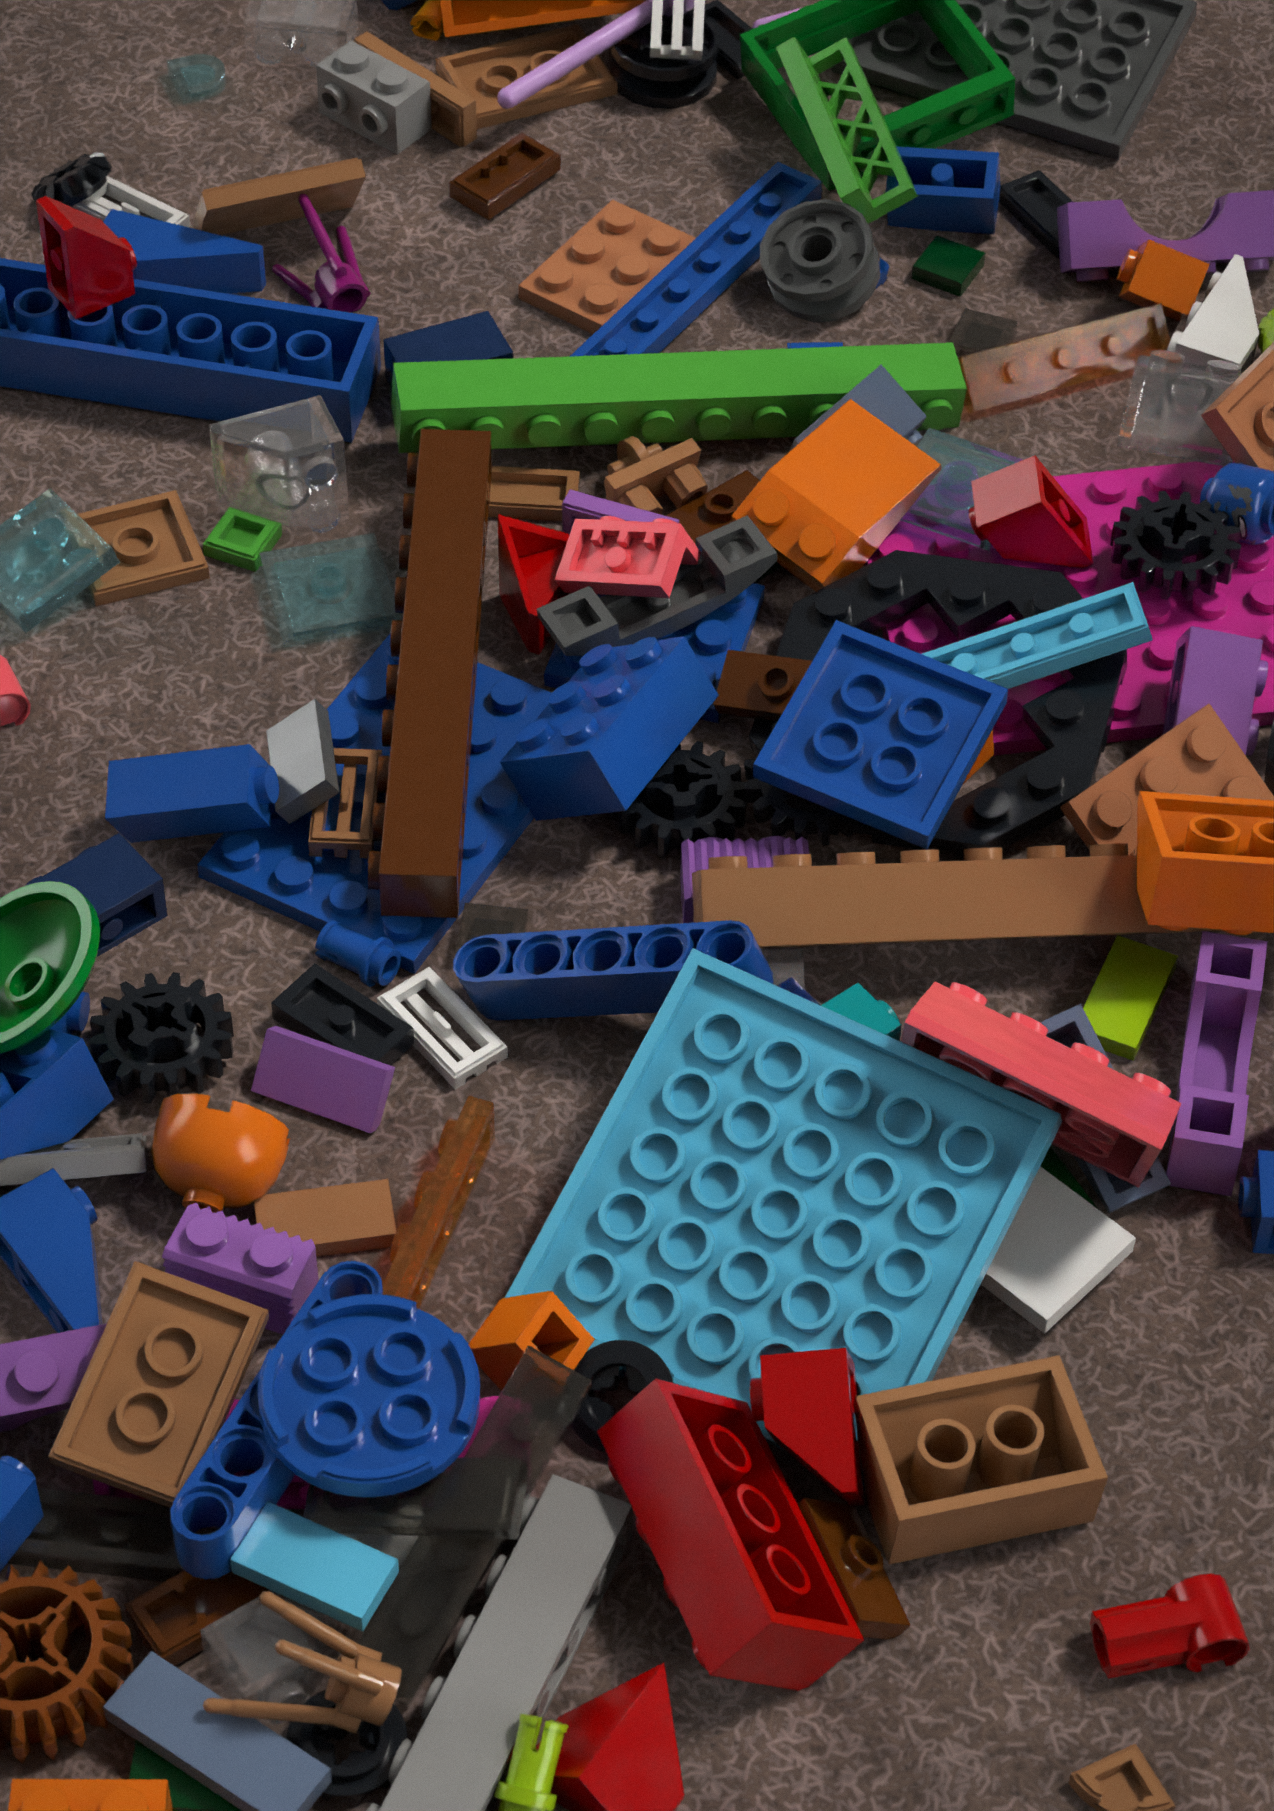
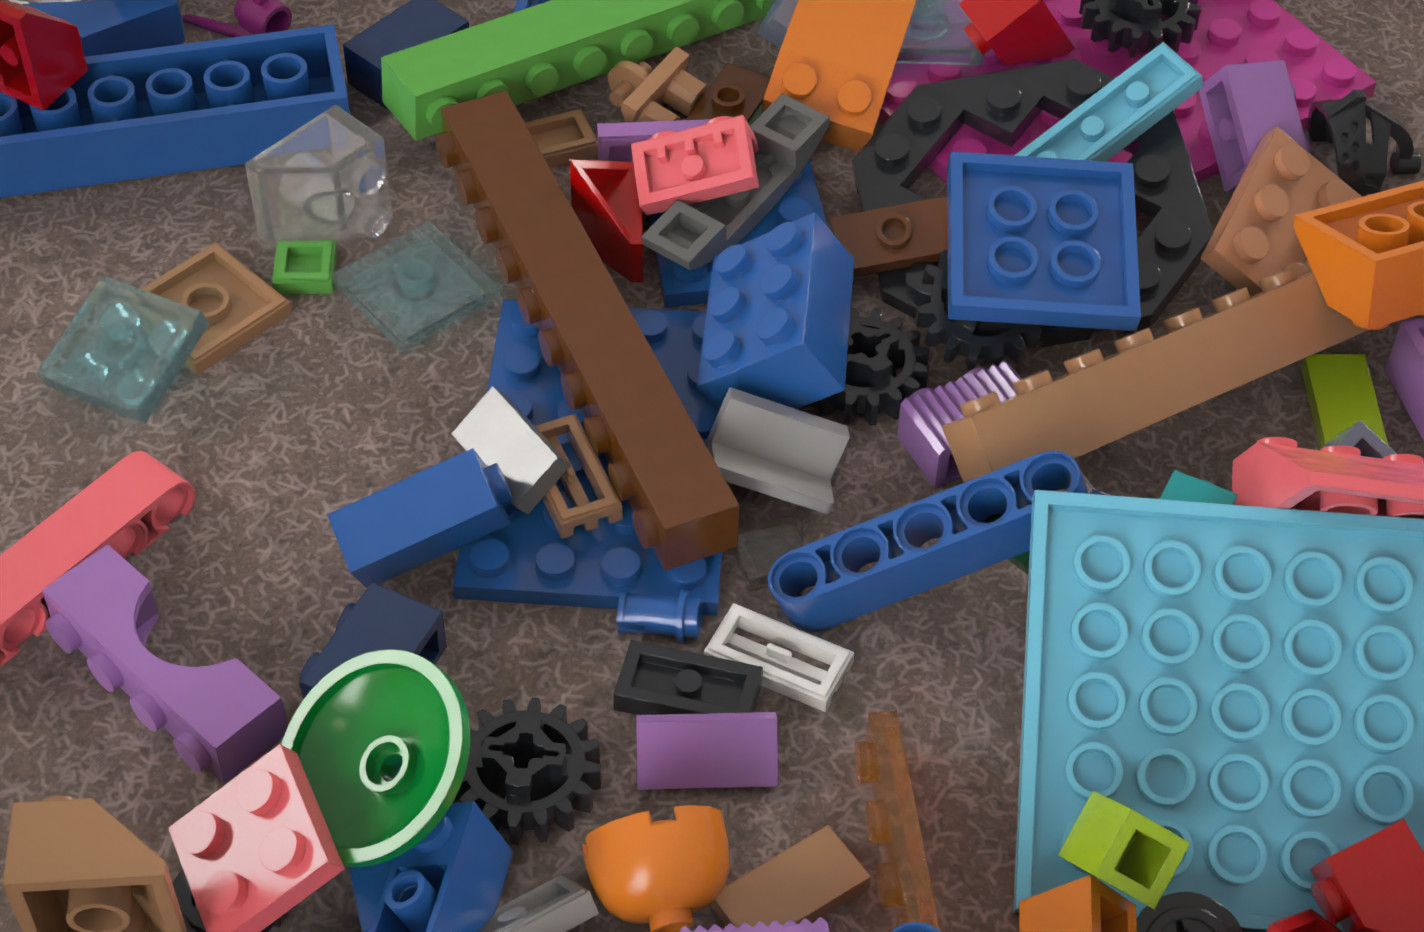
camera: 25 degrees left, 0 degrees up
none -> light grey panel [706,387,850,514]
none -> lime brick [1058,791,1190,910]

